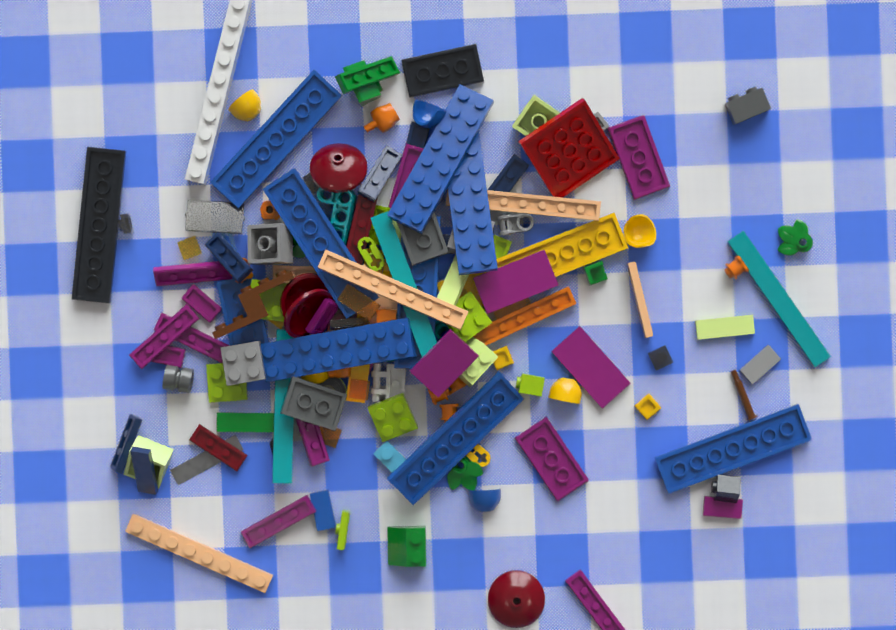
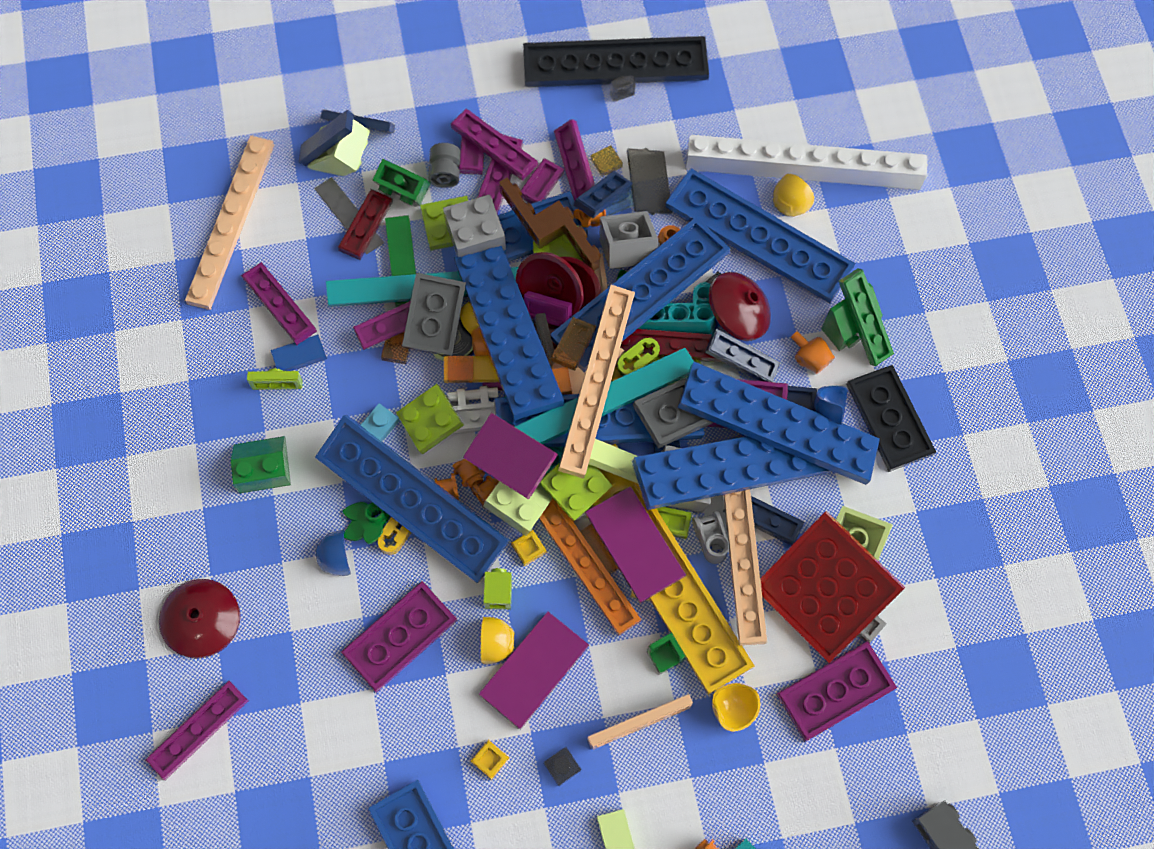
camera: 85 degrees right, 20 degrees down
none -> green brick [372,158,430,206]

